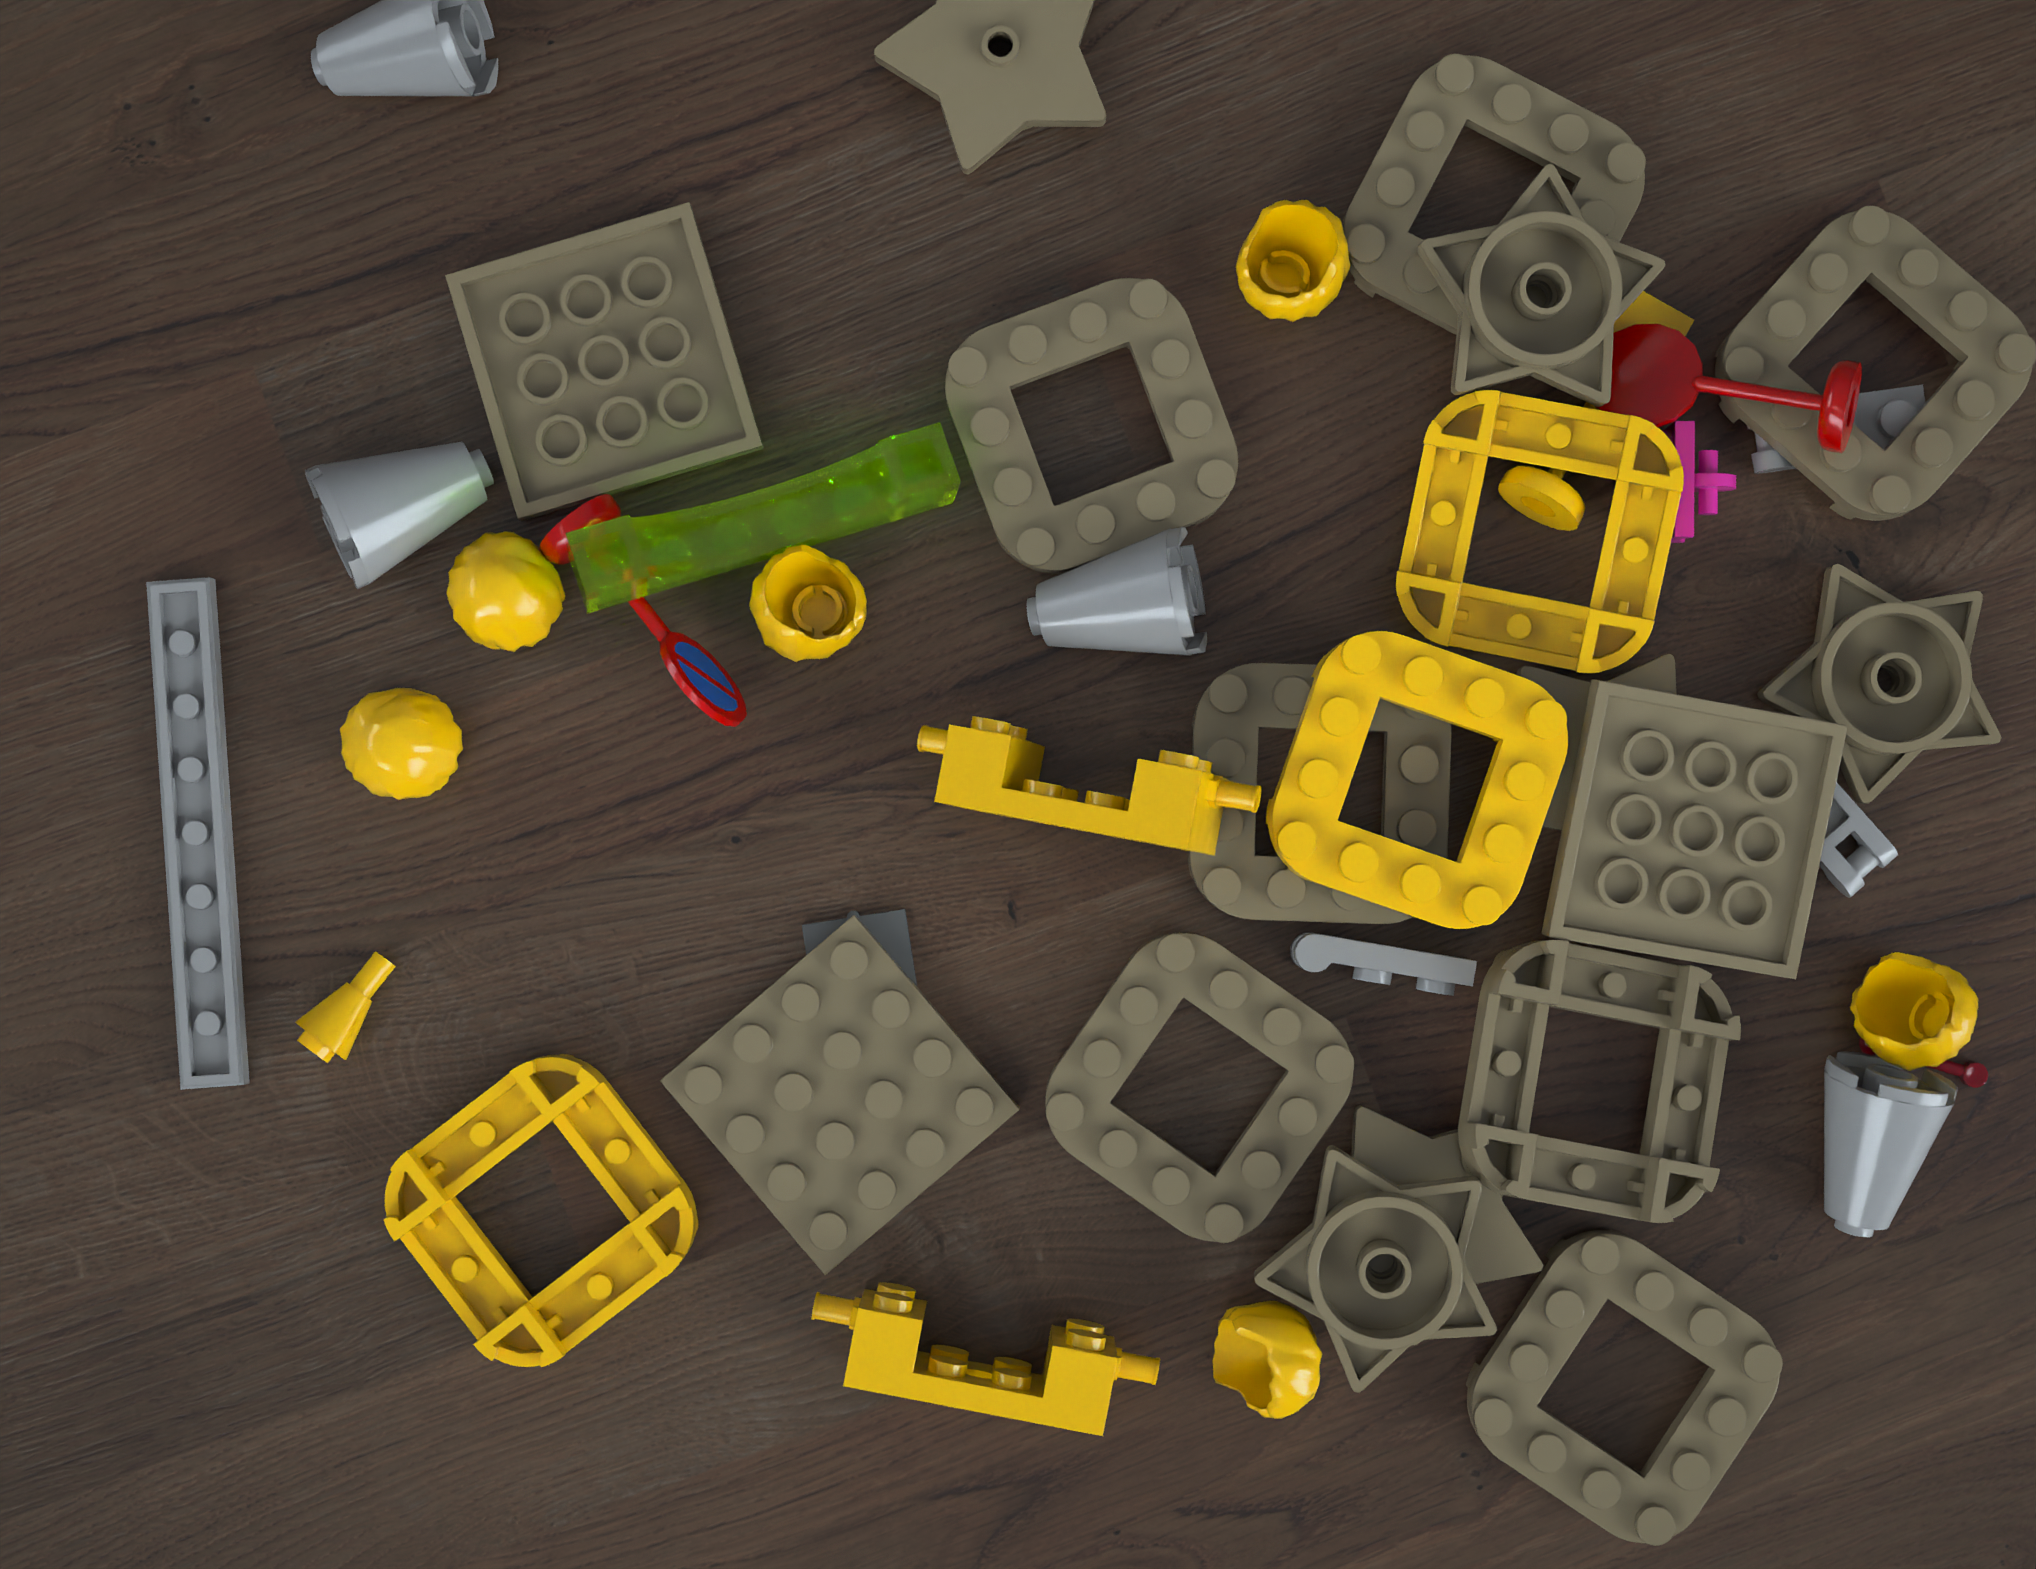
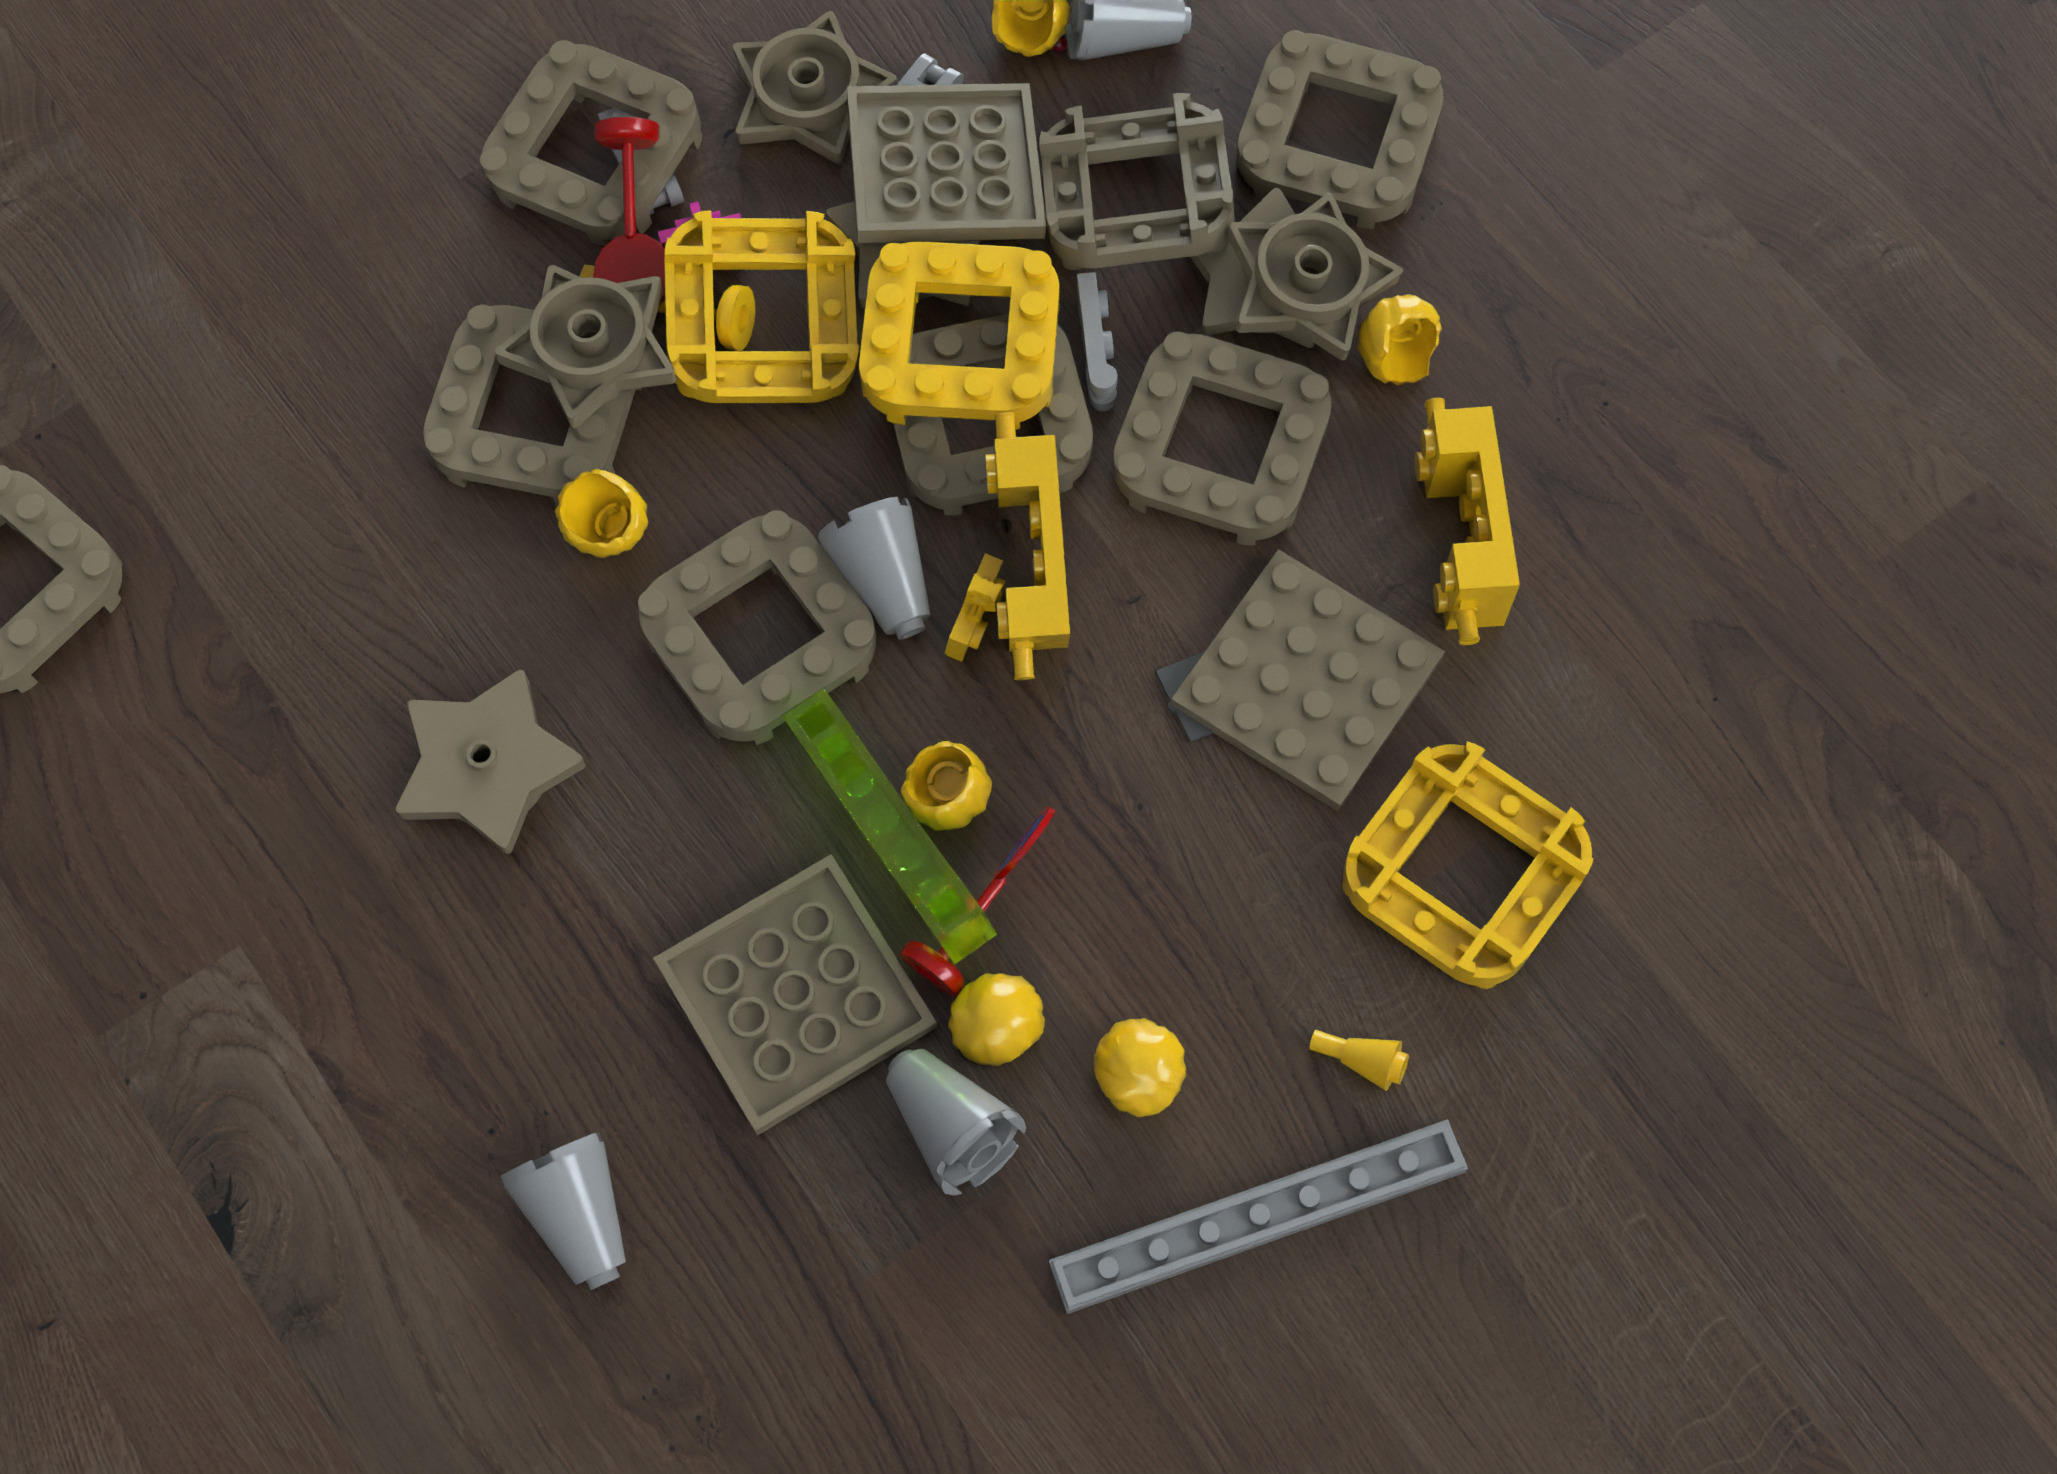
camera: 110 degrees left, 20 degrees down
none -> yellow hinge [944,553,1006,662]

